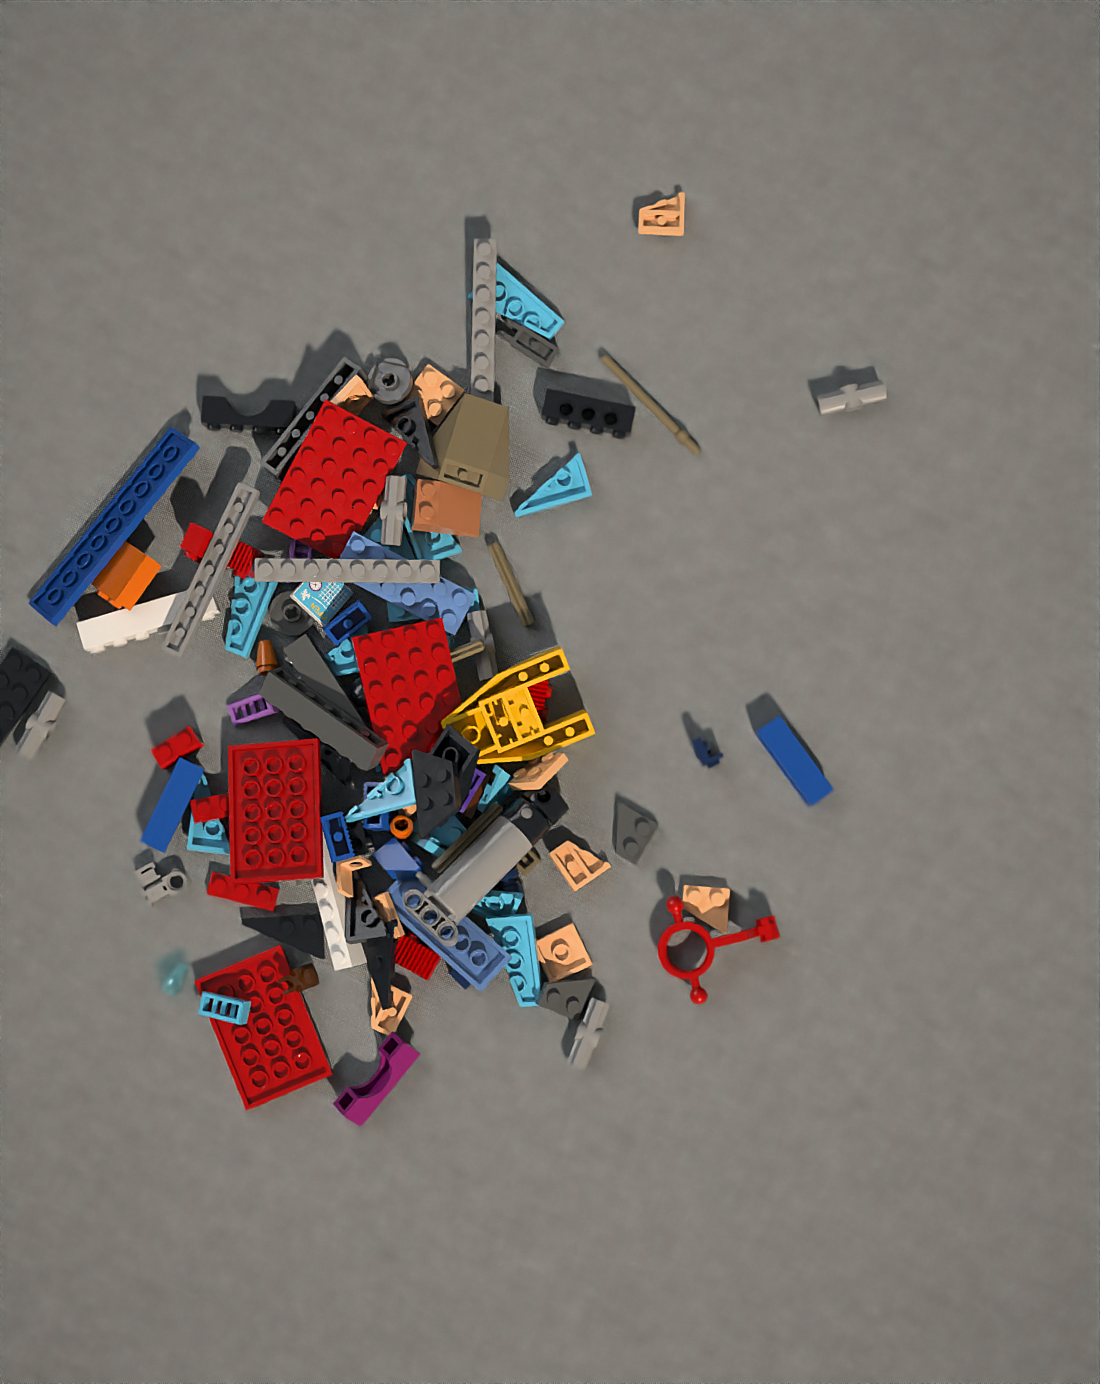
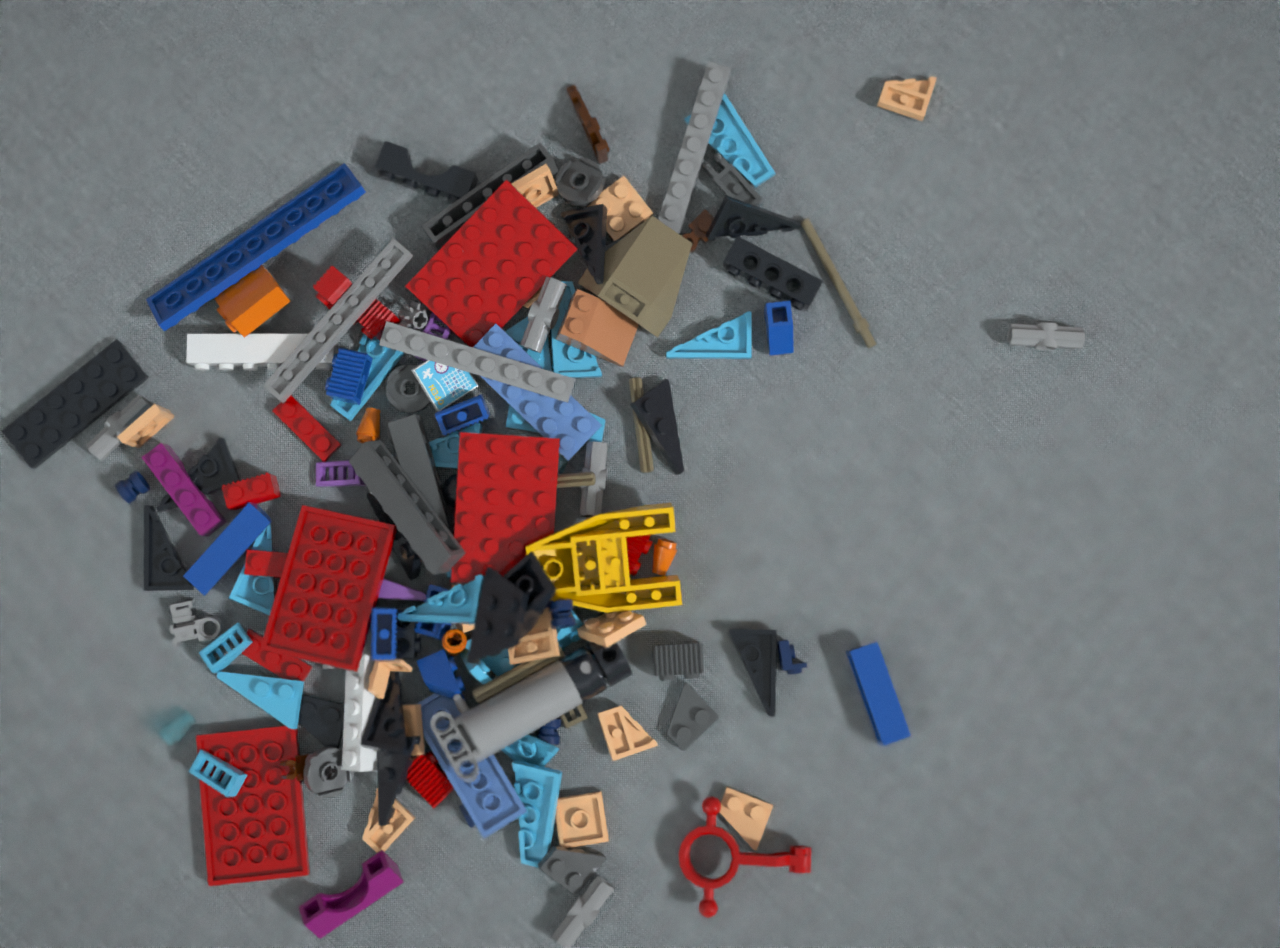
camera: 15 degrees right, 0 degrees up
none -> dark blue wheel [115,470,151,504]
none -> light nougat tile [117,404,174,448]
none -> magenta arch [141,443,227,537]
none -> black wing [144,505,194,591]
none -> black wing [156,437,241,513]
none -> medium azure slope [199,622,253,674]
none -> medium azure wing [217,671,304,729]
none -> red plate [272,395,342,462]
none -> dark grey plate [304,746,354,798]
none -> blue brick [325,348,373,405]
none -> medium lavender slope [378,578,427,601]
none -> light grey gear [397,301,428,330]
none -> light nougat wing [508,608,560,665]
none -> dark blue wheel [548,600,576,629]
none -> reddish brown wing [566,84,610,164]
none -> black wing [630,379,684,475]
none -> orange cone [652,538,678,576]
none -> dark grey brick [652,643,704,680]
none -> reddish brown plate [683,209,714,253]
none -> black wing [706,195,801,241]
none -> black wing [729,628,777,717]
none -> blue slope [764,301,794,356]

